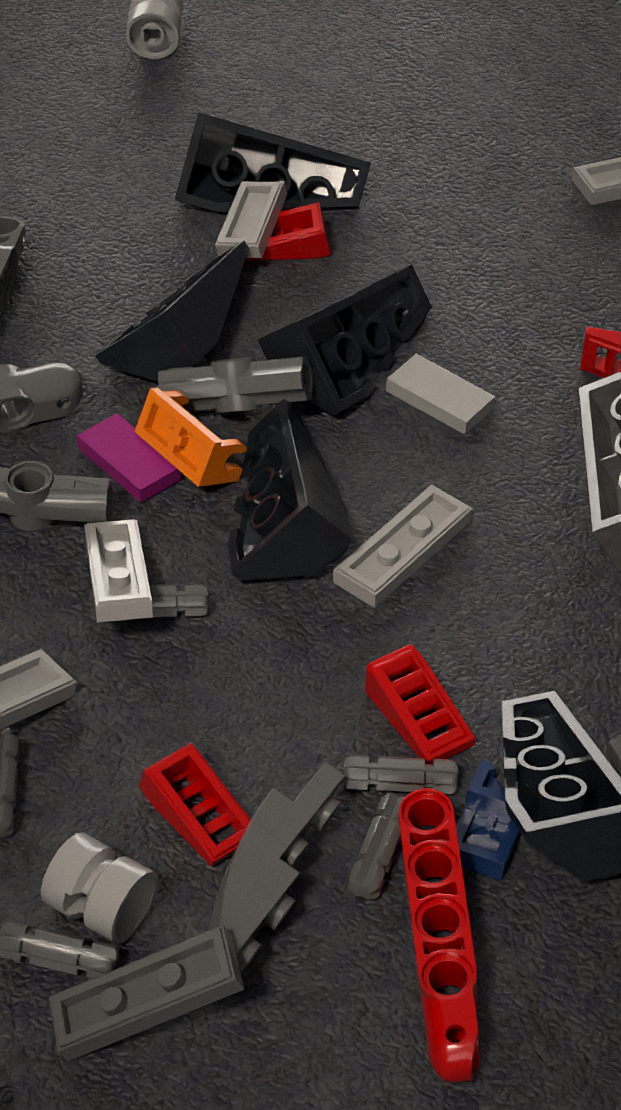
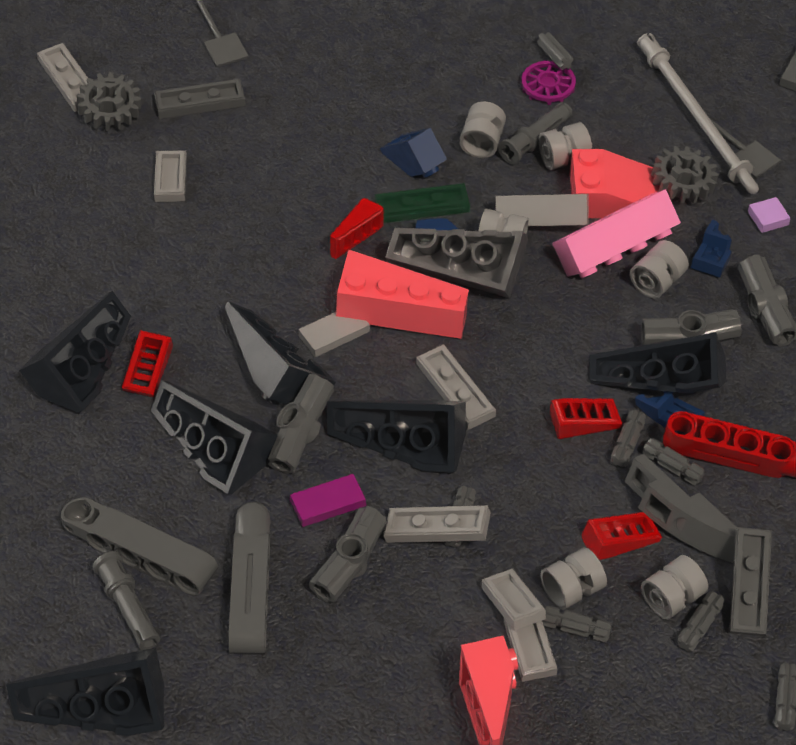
camera: 70 degrees left, 5 degrees up
orange hinge [134,388,247,487] -> none
light grey tile [215,181,287,258] -> none
none -> coral wedge [336,250,469,339]
none -> light grey wheel [540,547,607,610]

